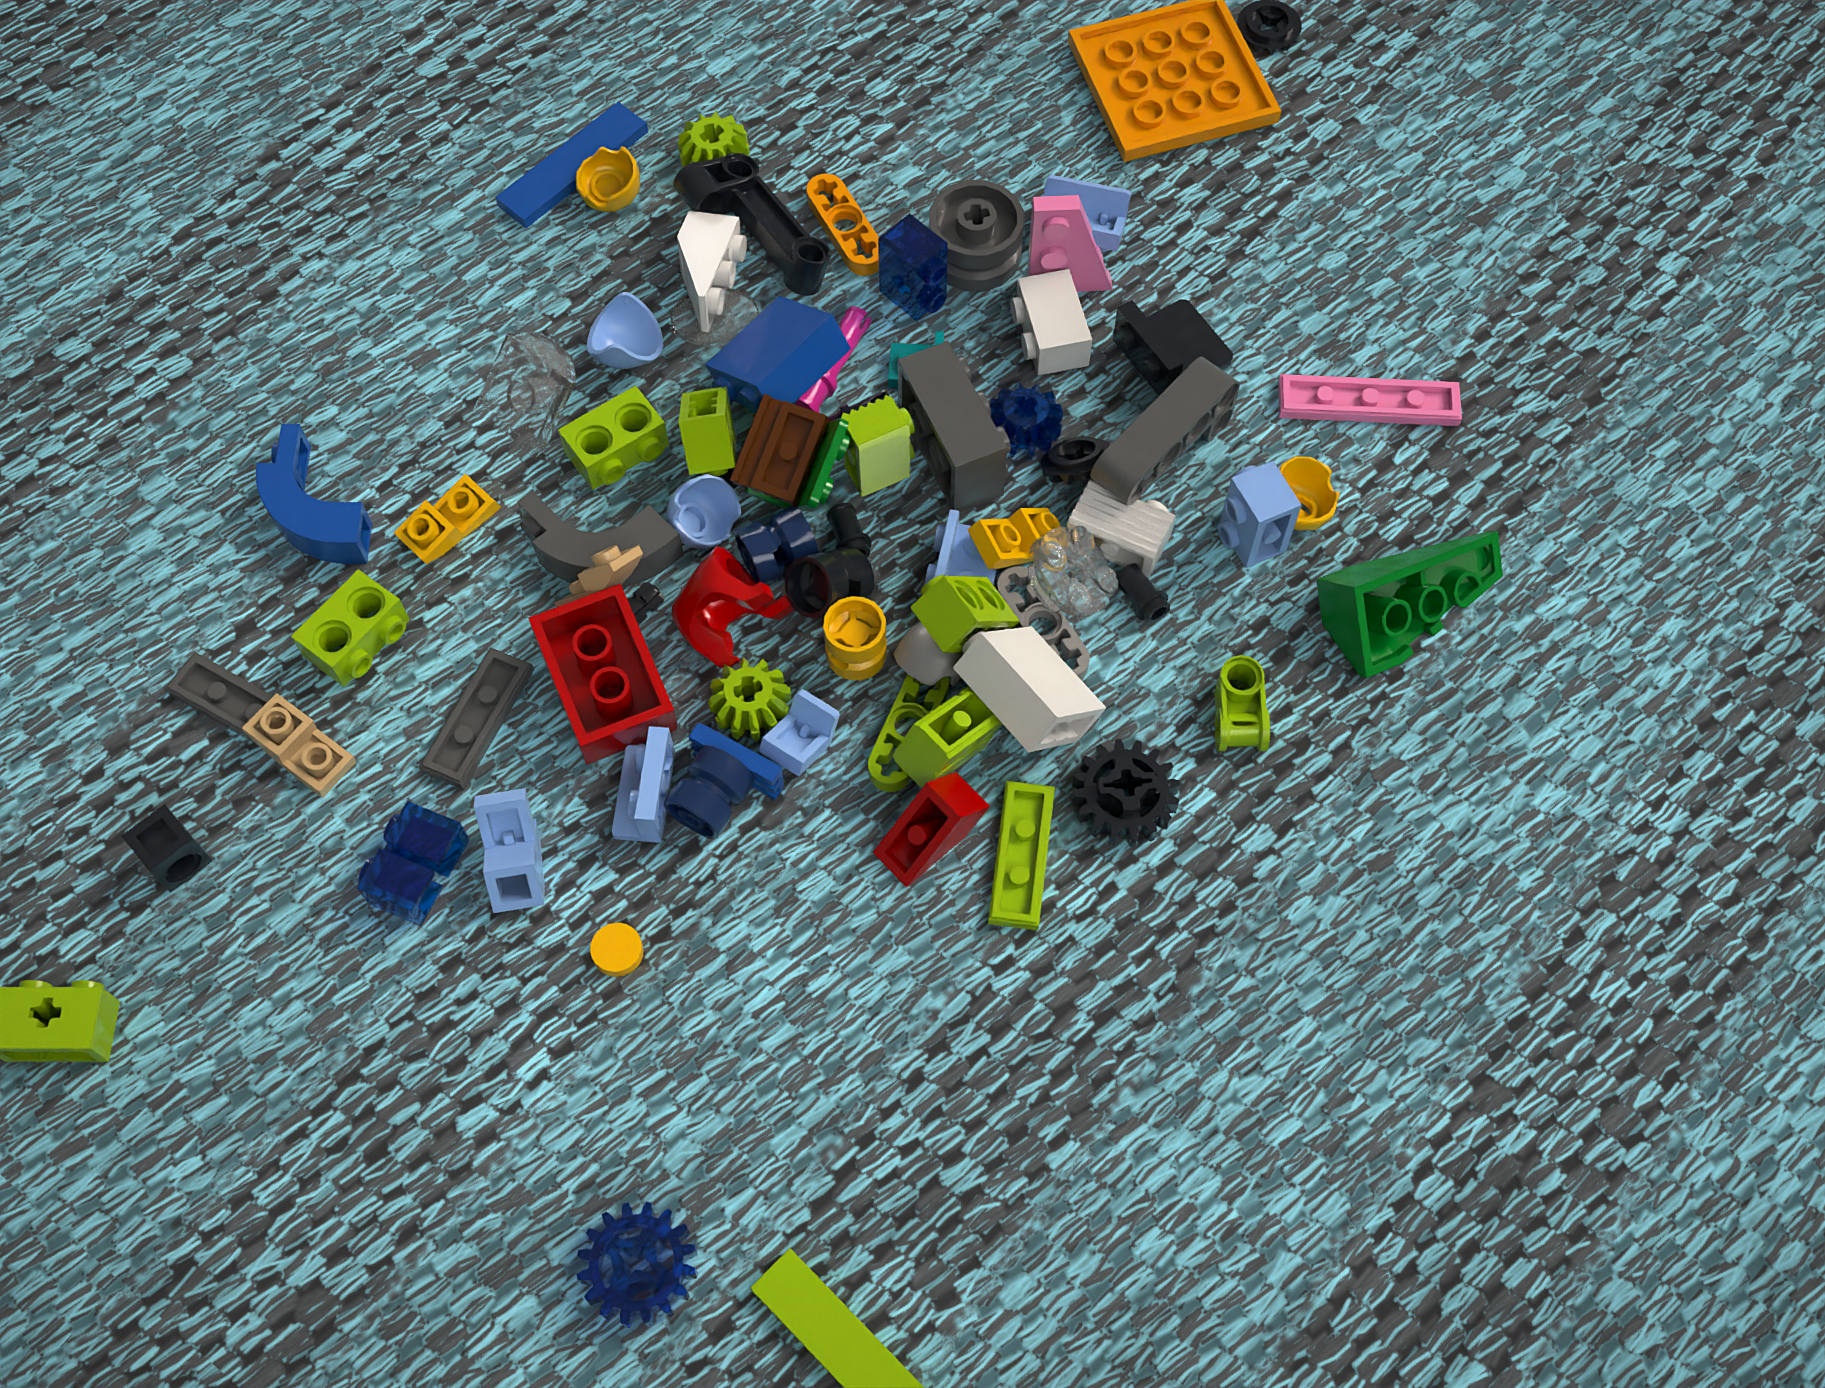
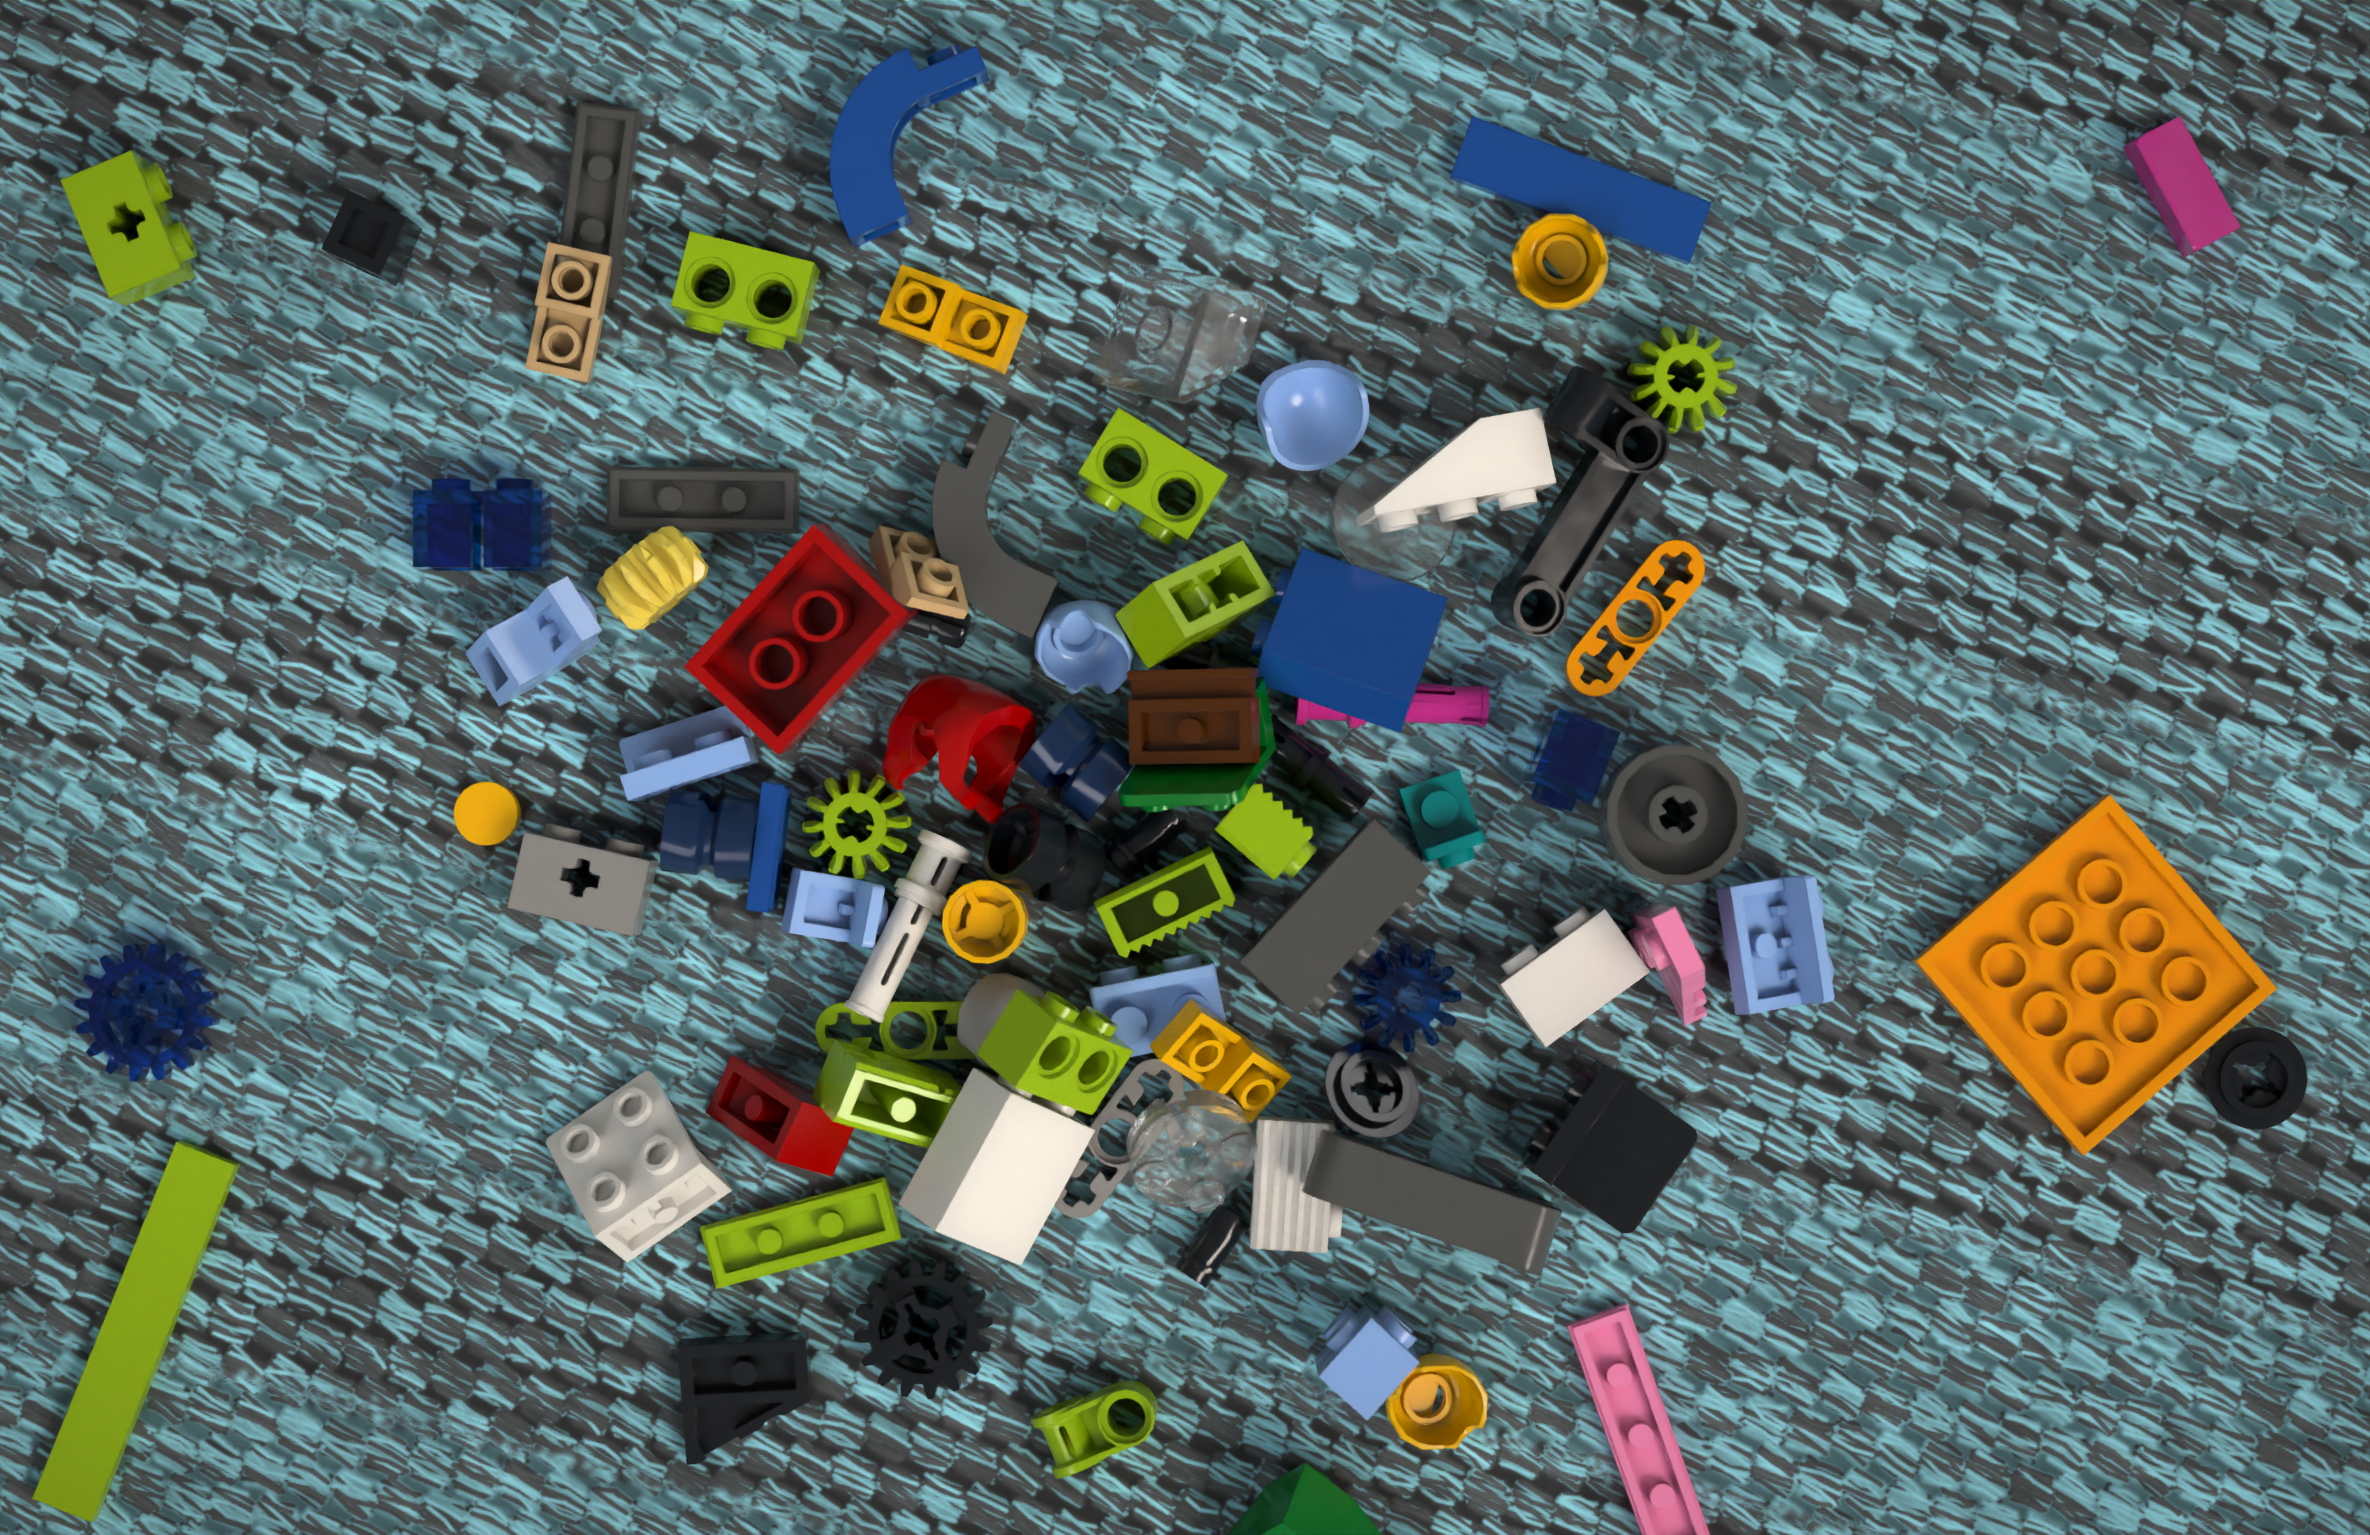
camera: 70 degrees right, 25 degrees up
none -> light grey brick [507,823,658,936]
none -> white bracket [546,1070,732,1263]
none -> light yellow gear [596,526,709,630]
none -> black wing [677,1331,812,1465]
none -> white pin [844,829,973,1023]
none -> lime brick [1094,846,1236,958]

